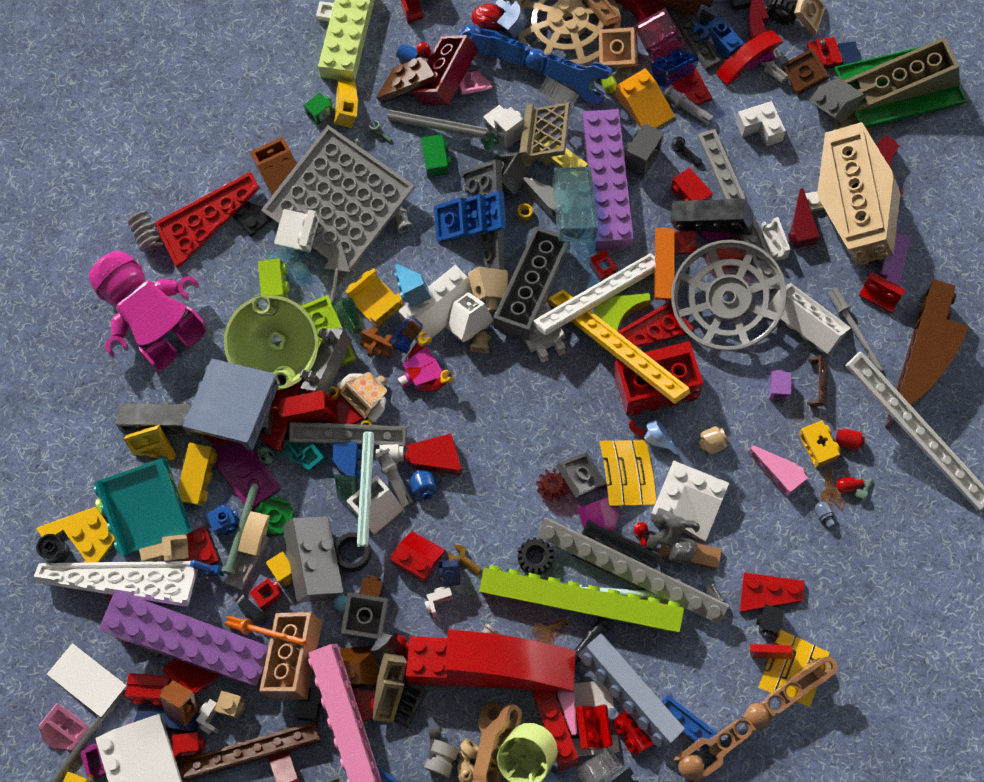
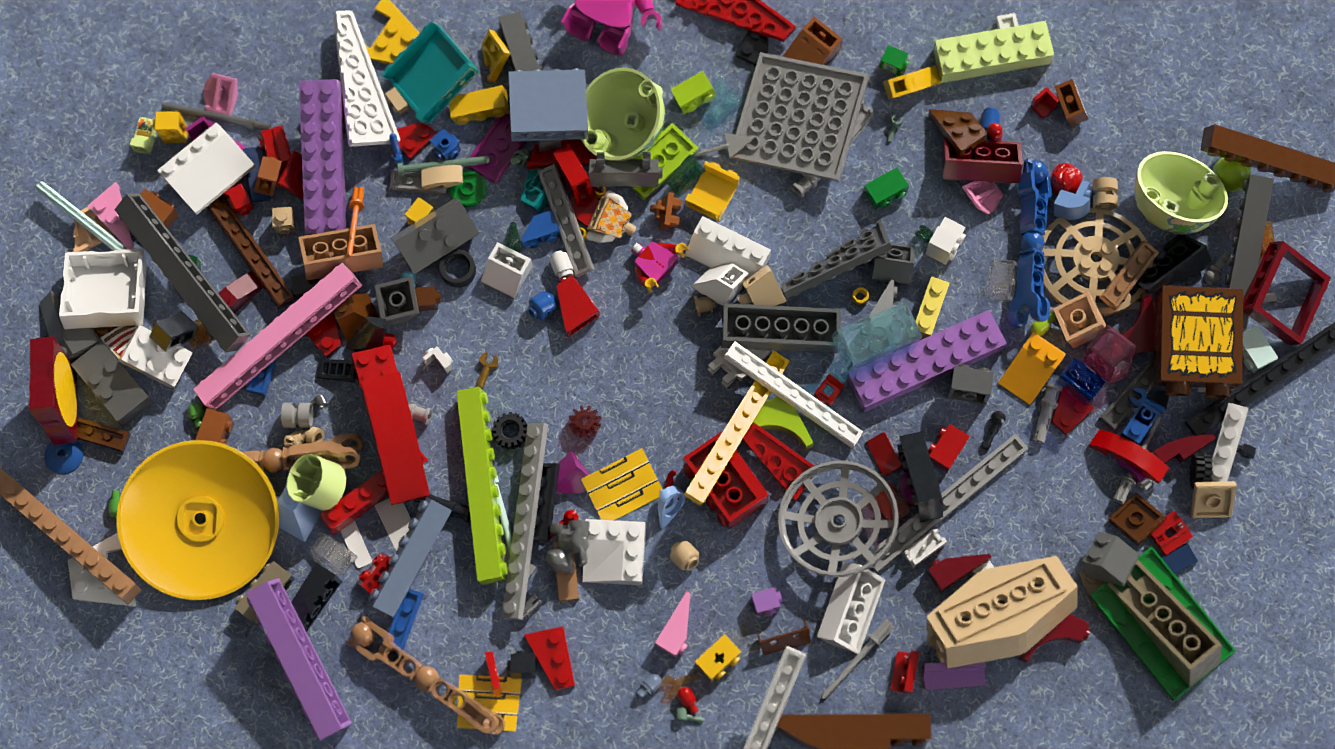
camera: 70 degrees right, 5 degrees up
black wheel [36,534,69,563] -> none
white sticker [47,643,126,717] -> none
tan panel [162,535,189,561] -> none
white bracket [196,699,219,734] -> none
black beam [234,593,269,626] -> none
red brick [249,578,282,612] -> none
white bracket [274,209,319,252] -> none
light aqua axle [357,432,374,547] -> none
light grey pin [373,448,413,507] -> none
dark tan slope [373,653,407,722] -> none
light grey axle [387,110,488,139] -> none
clear blue leg [388,315,423,354] -> none
red slope [390,531,446,584] -> none
dark azure slope [394,264,432,308] -> none
blue slope [434,191,506,242] -> none
dark blue brick [439,559,460,587] -> none
dark tan fence [519,102,571,166] -> none
clear orange bar [532,617,569,643] -> none
dark grey tile [556,453,607,498] -> none
bright pink slope [557,692,577,736] -> none
red bracket [576,704,613,750] -> none
orange tile [654,228,674,301] -> none
white brick [736,101,786,146] -> none
red brick [835,428,865,451] -> none

